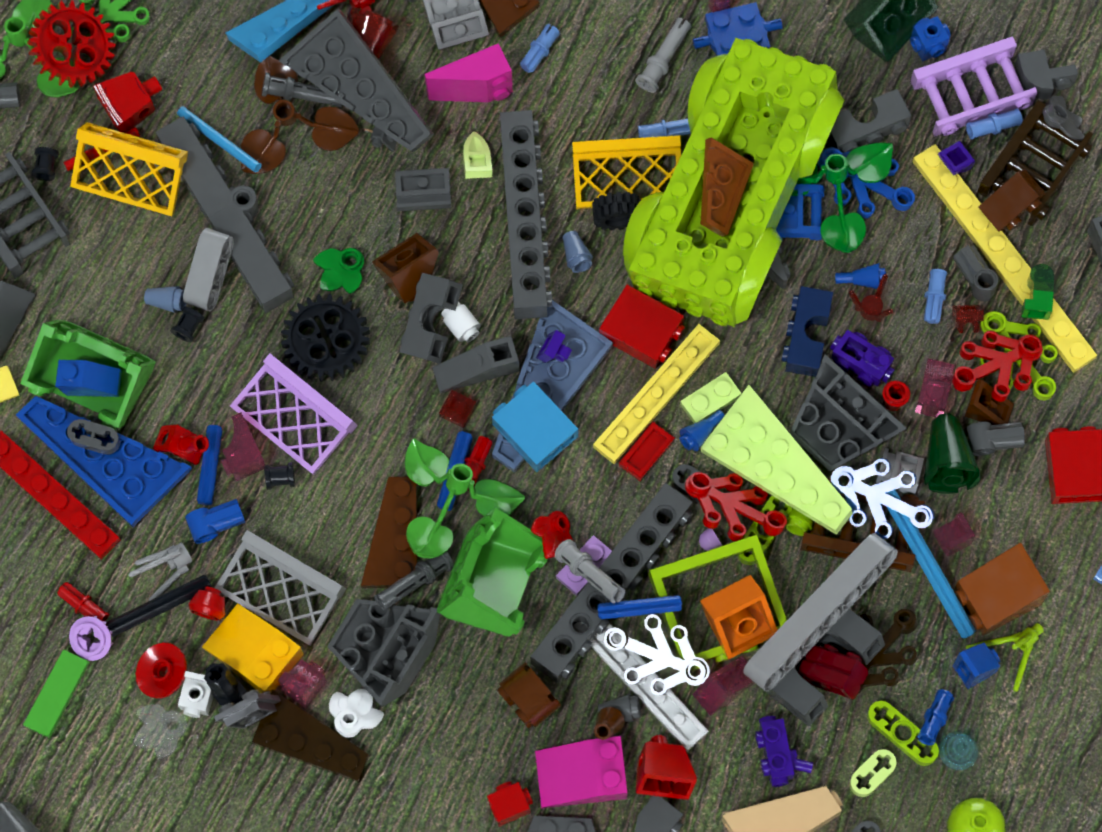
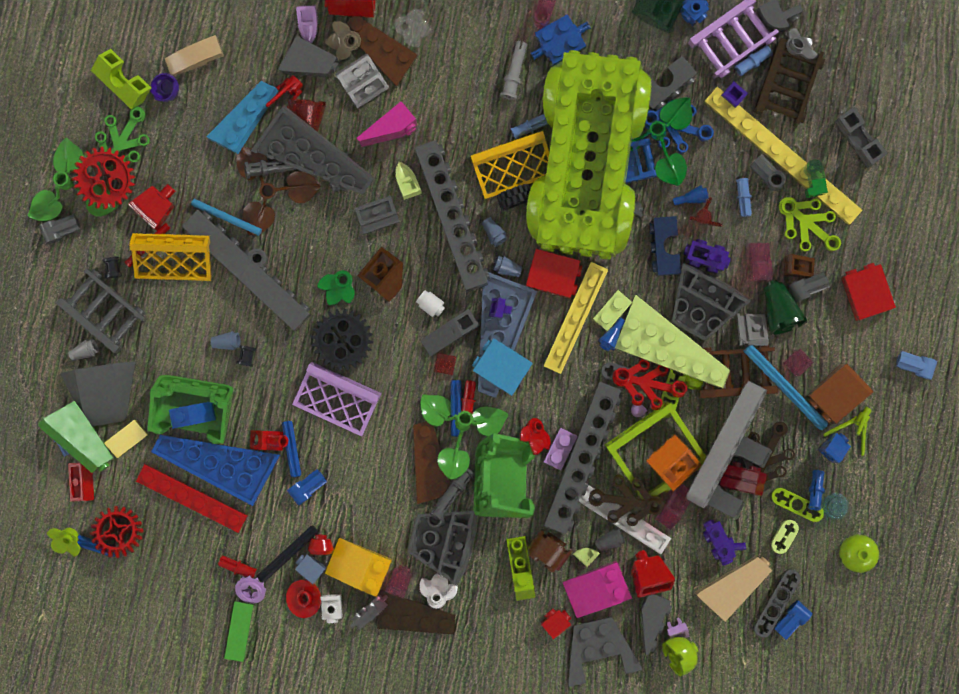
camera: 15 degrees left, 15 degrees up
dark grey beam [67,419,120,455] -> none
light grey plant [129,542,192,601] -> none
clear plate [133,704,187,759] -> none
light grey beam [183,228,234,312] -> none
black piece [204,663,247,707] -> none
light grey fence [215,530,347,646] -> none
clear pink arch [221,412,265,482] -> none
black bush [264,462,295,490] -> none
dark grey arch [399,273,463,364] -> none
medium blue axle [520,24,560,73] -> none
light grey pin [555,539,625,604] -> none
reddish brown cone [594,707,625,740] -> none
blue axle [597,595,682,619] -> none
red tile [619,422,675,482] -> none
dark orange wing [700,138,754,237] -> none
plant [831,458,934,539] -> none
red cone [882,380,910,411] -> none
clear red tile [952,305,984,333] -> none
red plant [952,331,1043,402] -> none
reddish brown brick [978,170,1046,232] -> none
none -> sand blue brick [295,553,326,584]
none -> sand blue cone [493,256,522,277]
none -> lime slope [506,536,536,601]
none -> yellowish green tile [573,548,600,567]

